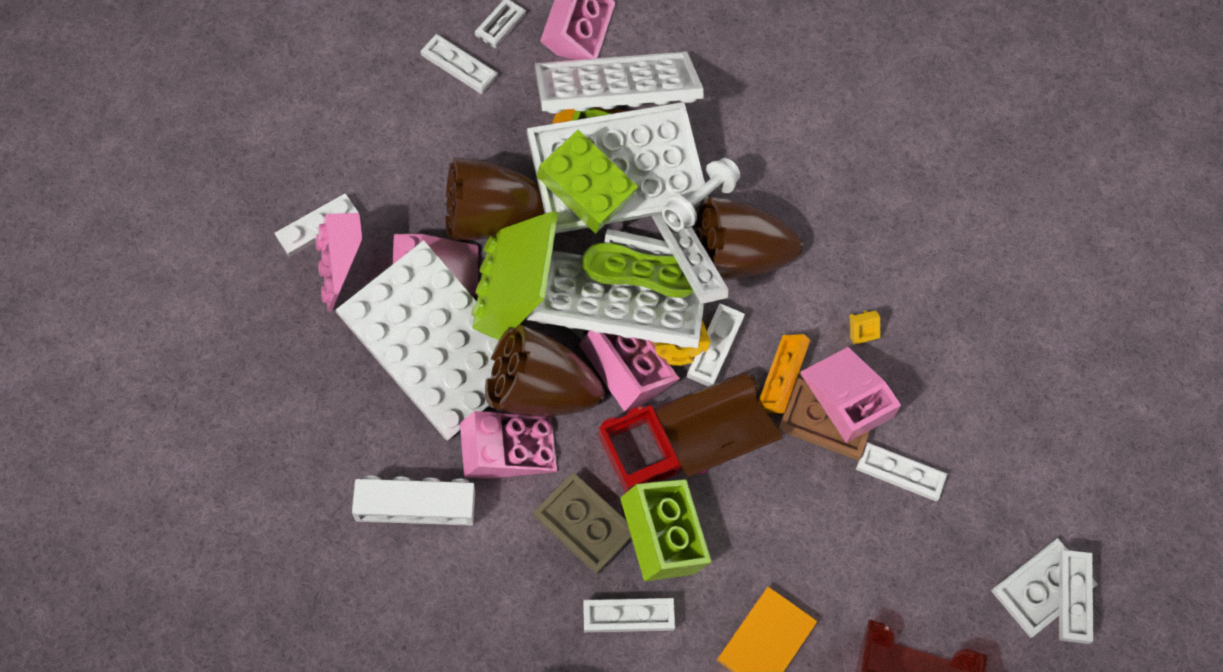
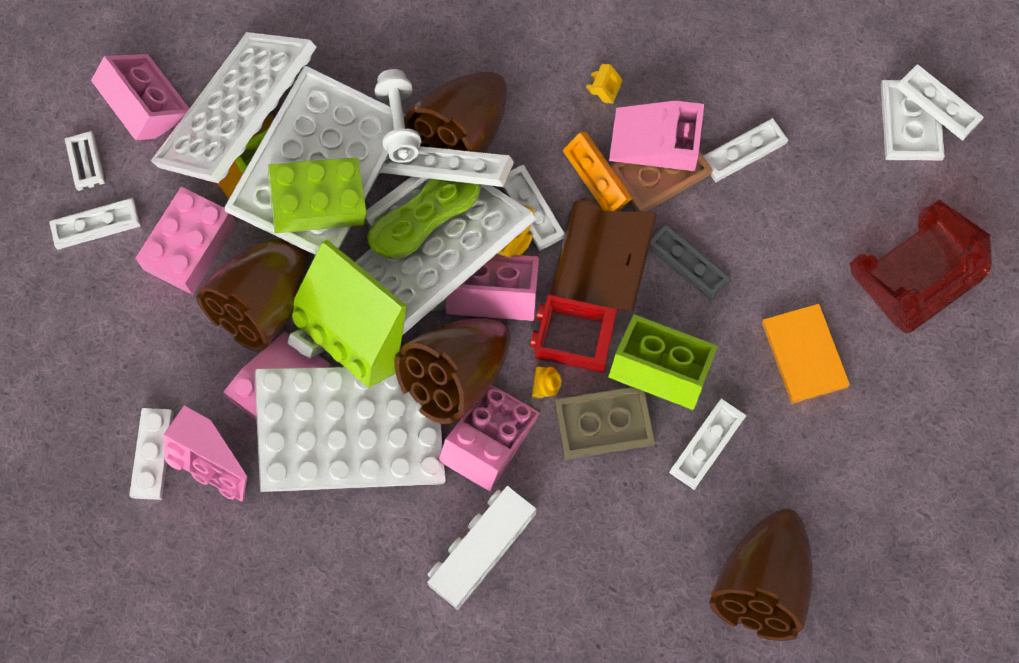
camera: 45 degrees left, 5 degrees up
none -> bright pink brick [135,187,237,295]
none -> white plate [287,329,326,358]
none -> yellow plate [532,367,562,398]
none -> dark grey tile [649,223,731,301]

